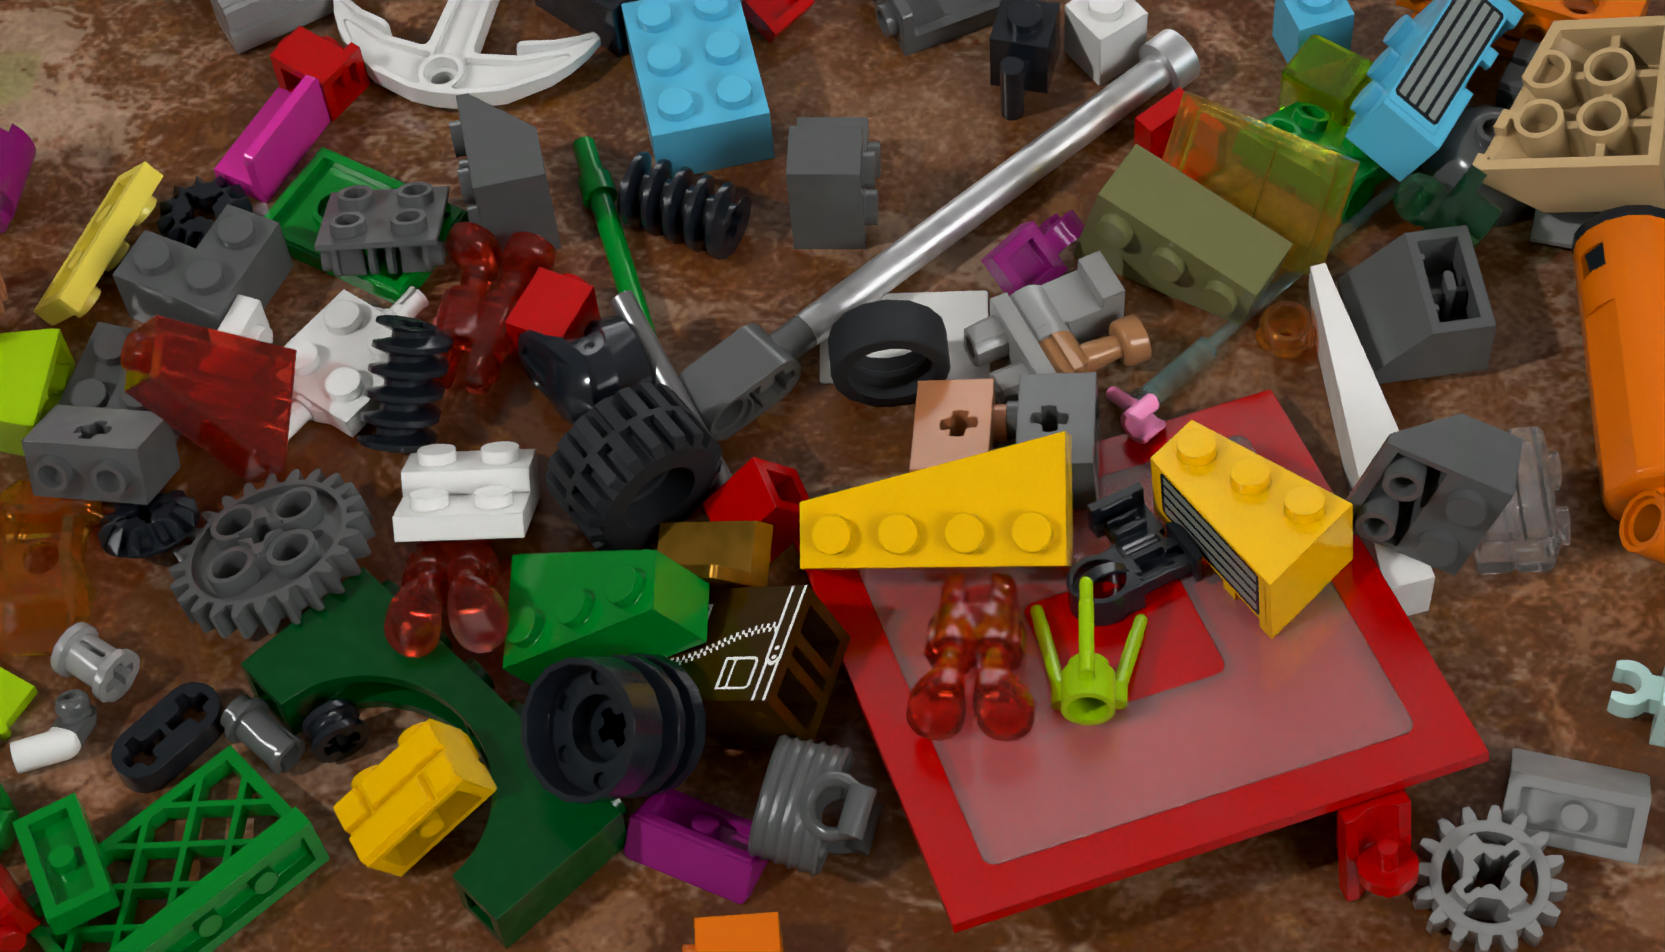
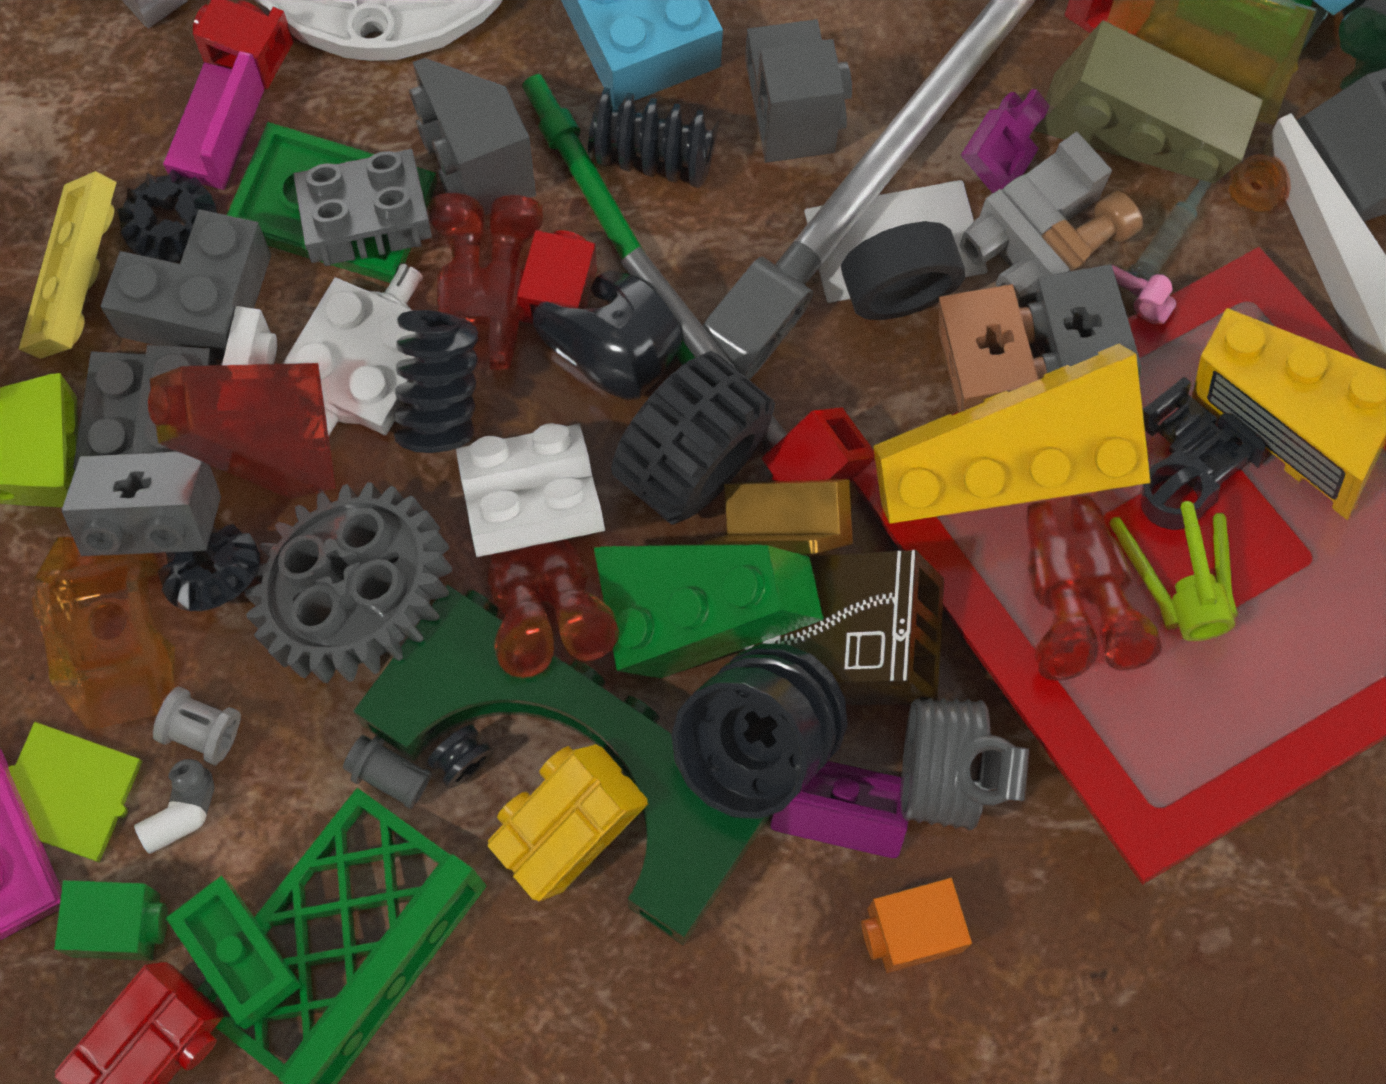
camera: 20 degrees left, 15 degrees up
black beam [111,682,225,793] -> none

